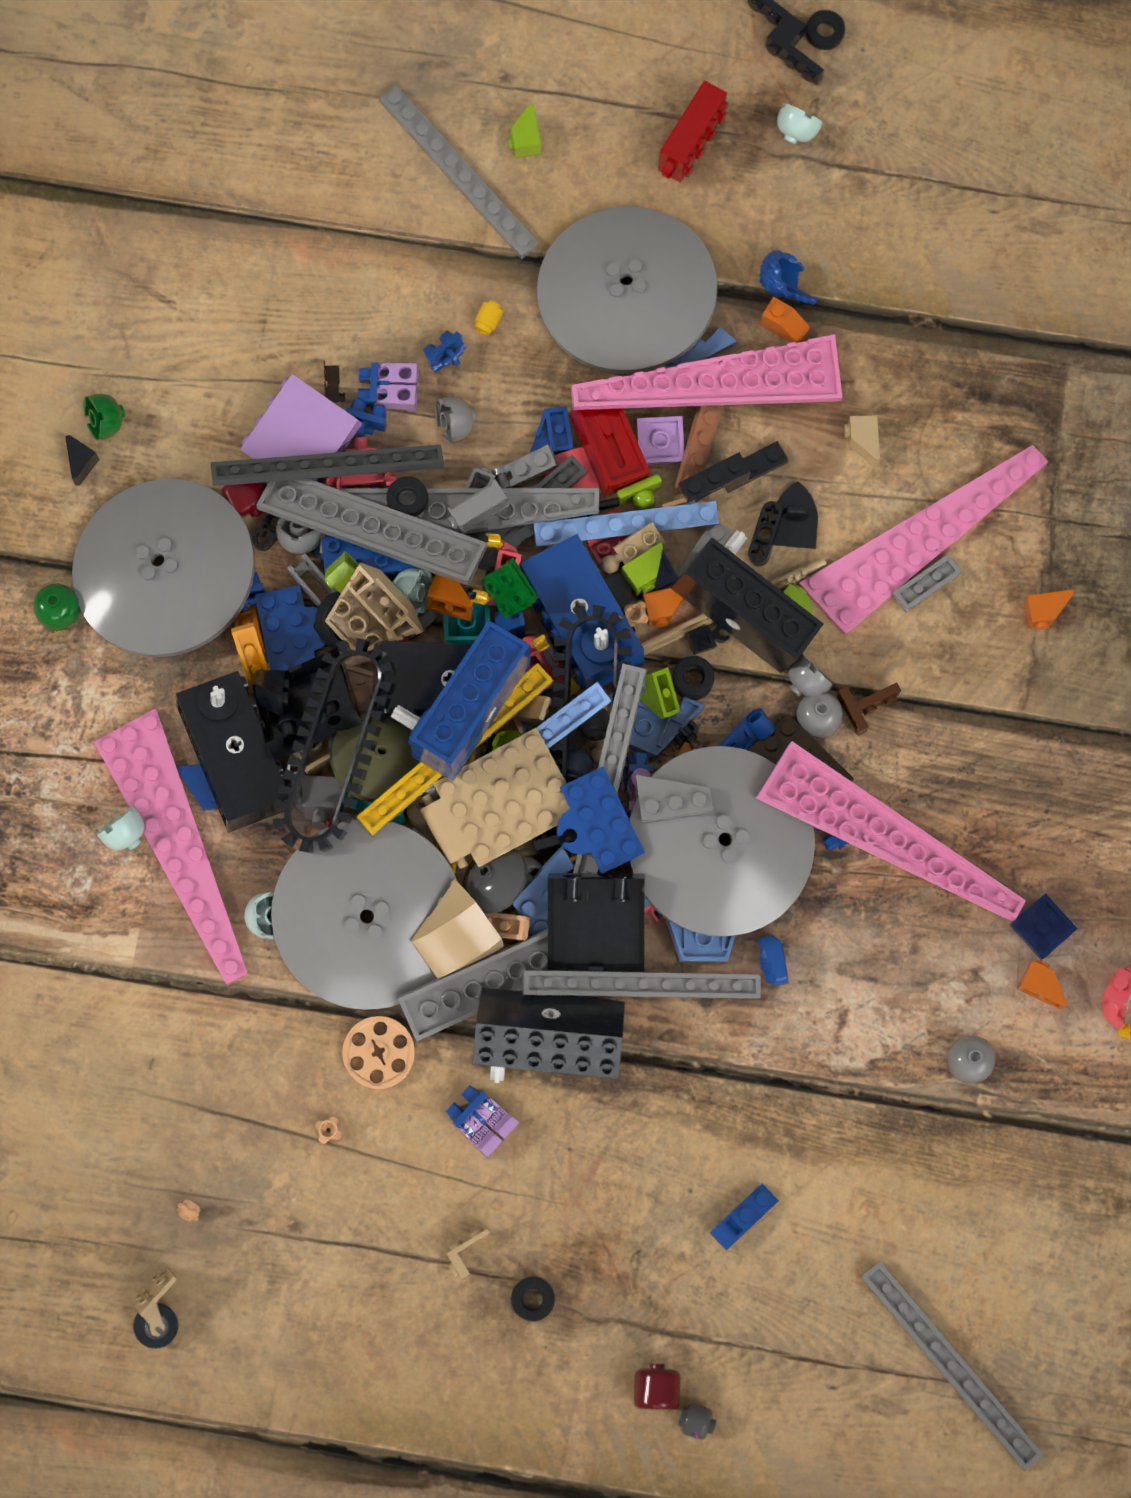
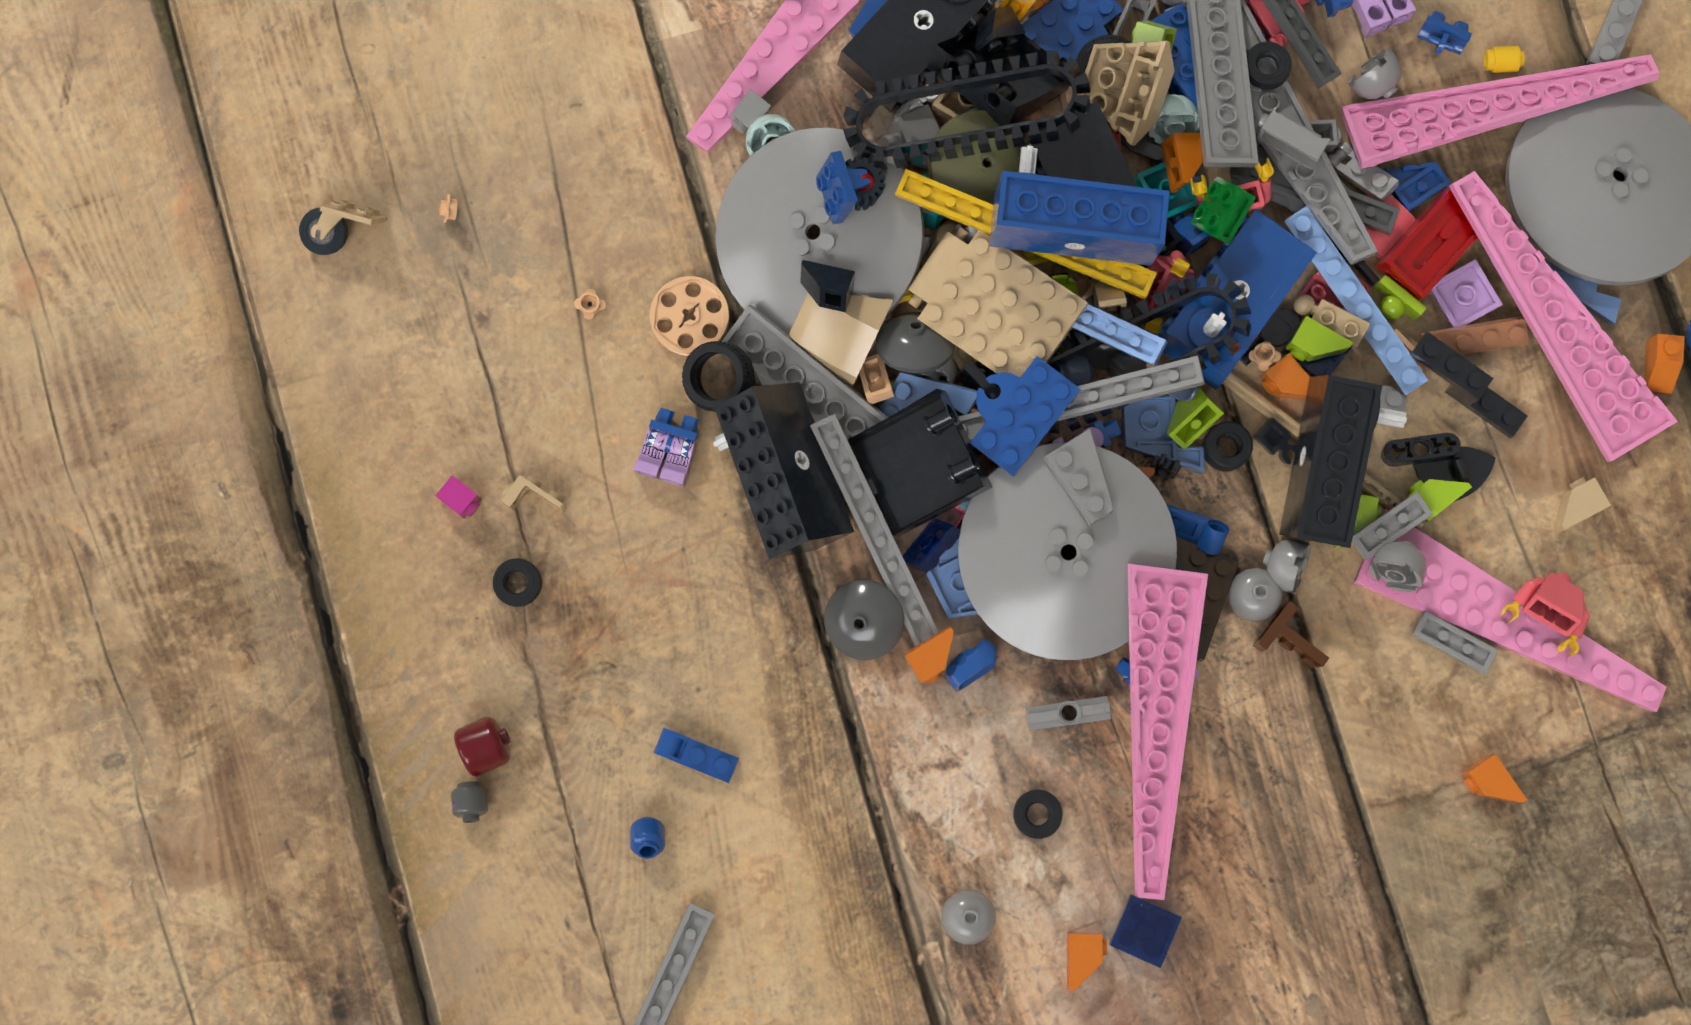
camera: 65 degrees right, 5 degrees up
none -> dark pink brick [435,475,481,519]
none -> blue head [630,817,665,859]
none -> black tyre [682,341,755,412]
none -> light grey brick [729,89,771,133]
none -> black slope [800,260,855,313]
none -> blue plate [816,151,886,225]
none -> dark grey dish [824,580,904,660]
none -> clear blue plate [902,518,960,574]
none -> orange slope [904,625,954,684]
none -> black tyre [1013,789,1063,839]
none -> light grey piece [1026,696,1111,731]
none -> bright pink wing [1341,54,1660,169]
none -> light grey plate [1352,492,1433,560]
none -> light grey cylinder [1369,541,1427,592]
none -> lime slope [1407,479,1472,523]
none -> coral torso [1499,573,1590,656]

